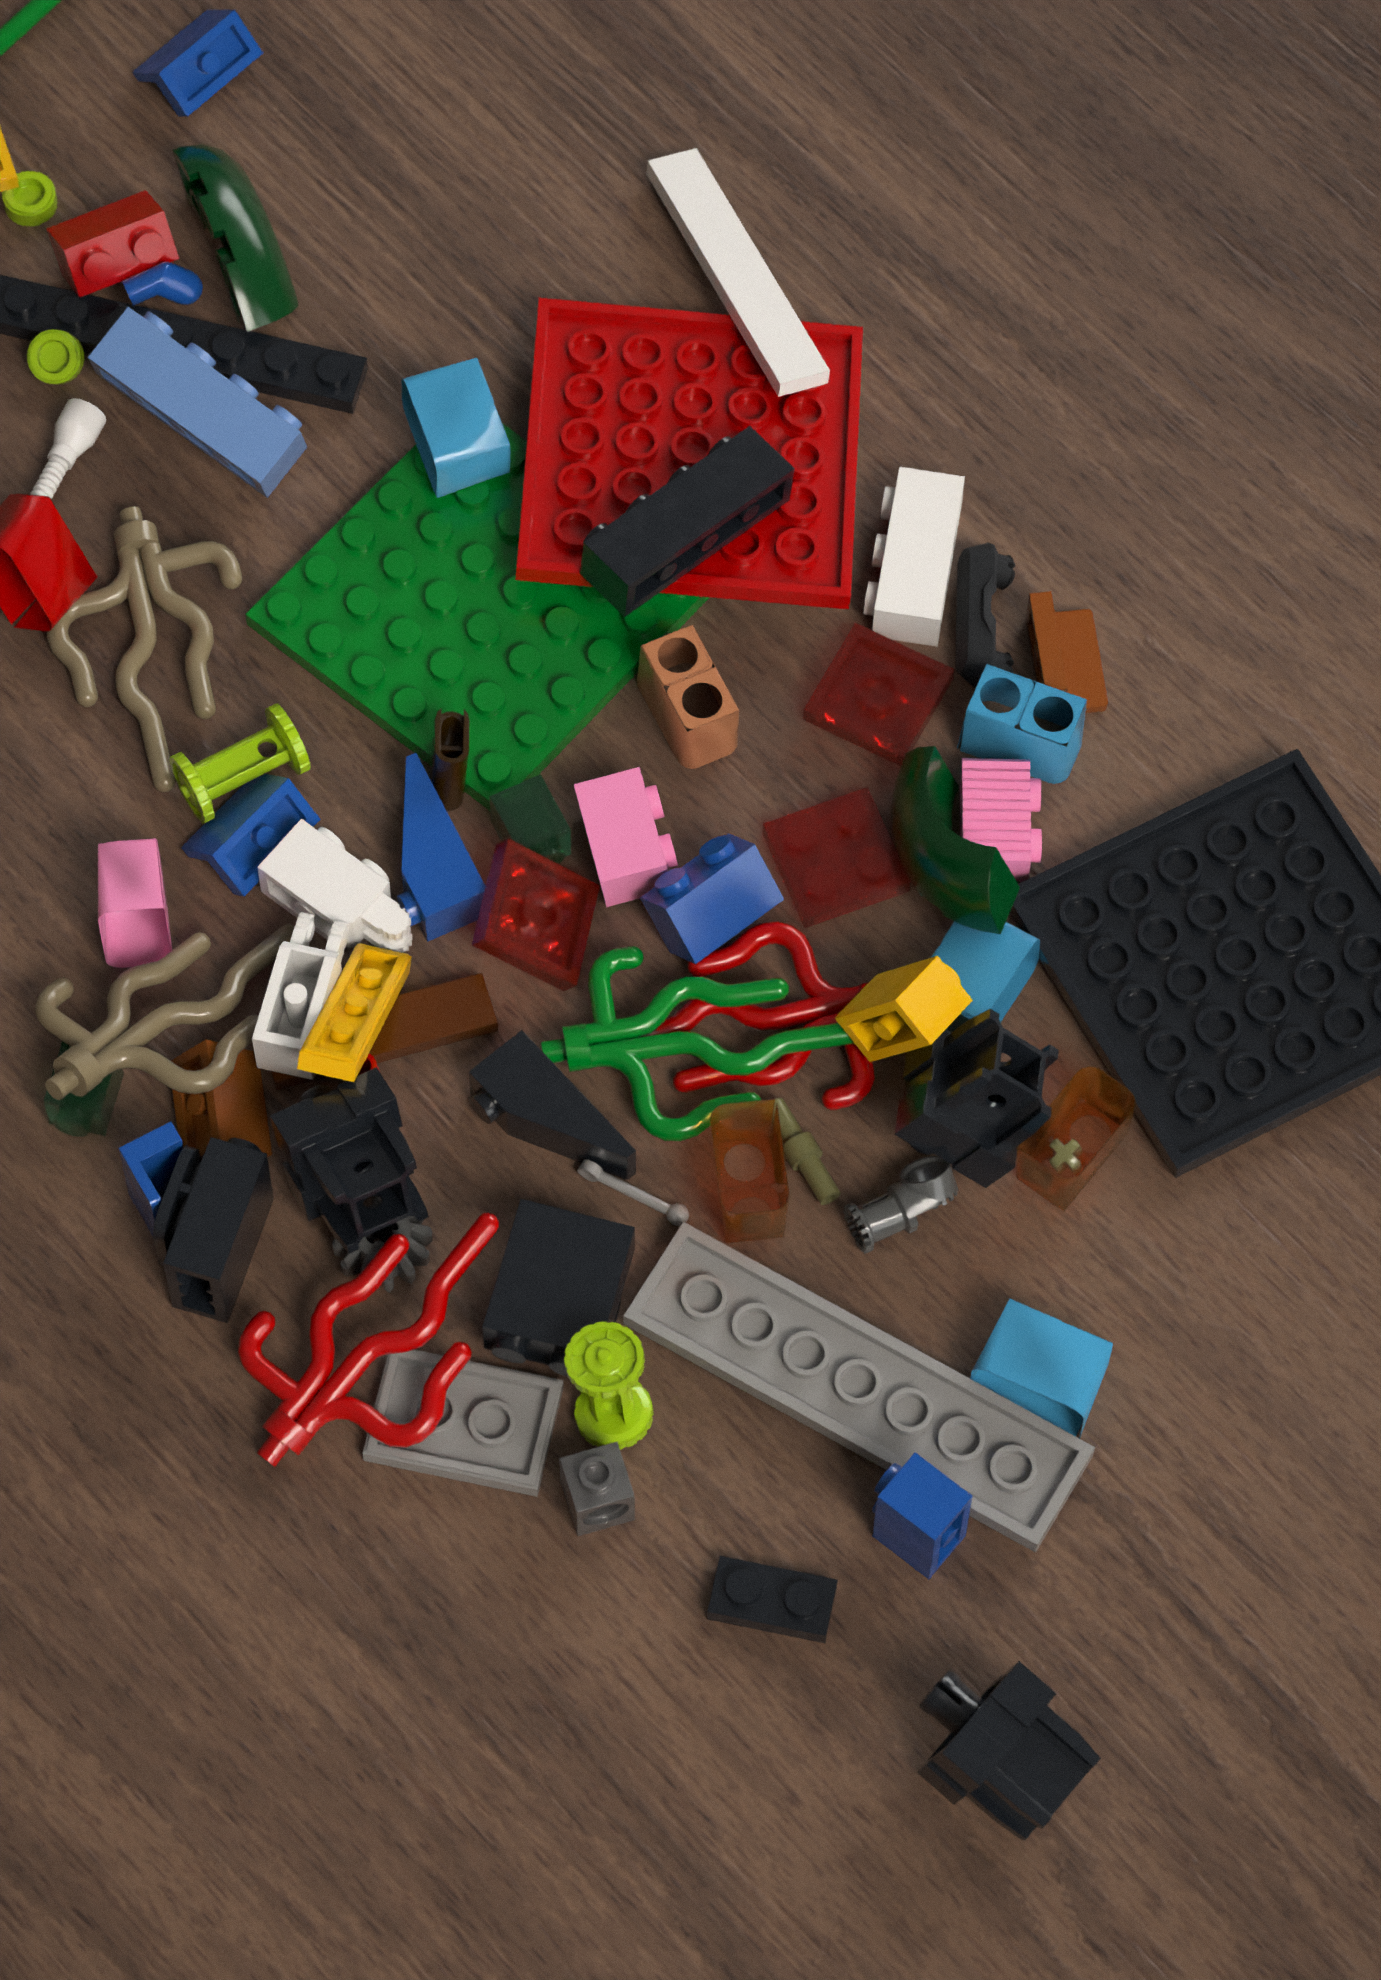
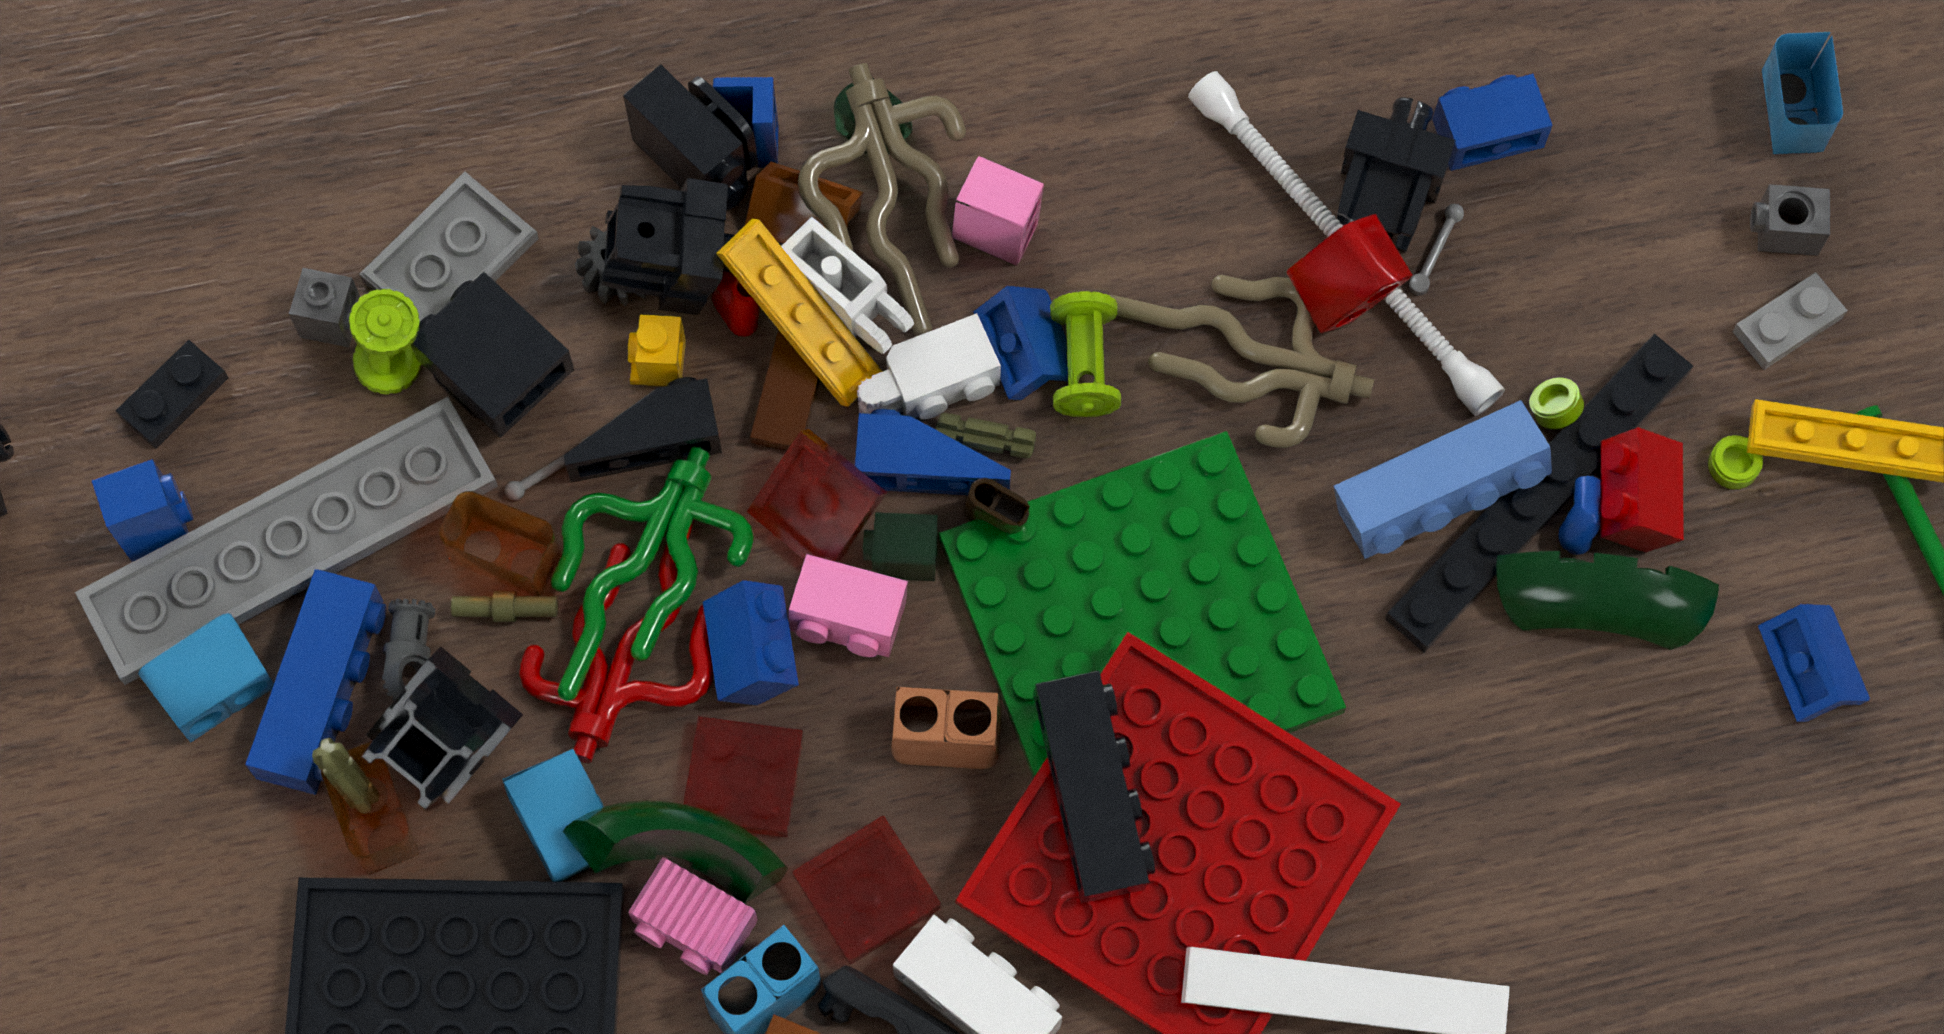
camera: 120 degrees right, 5 degrees up
red plant [238,1213,499,1467] -> none
dark azure piece [401,358,510,498] -> none
yellow brick [835,956,973,1062] -> none
none -> blue brick [245,569,387,795]
none -> yellow brick [628,315,686,386]
none -> olive axle [936,413,1036,459]

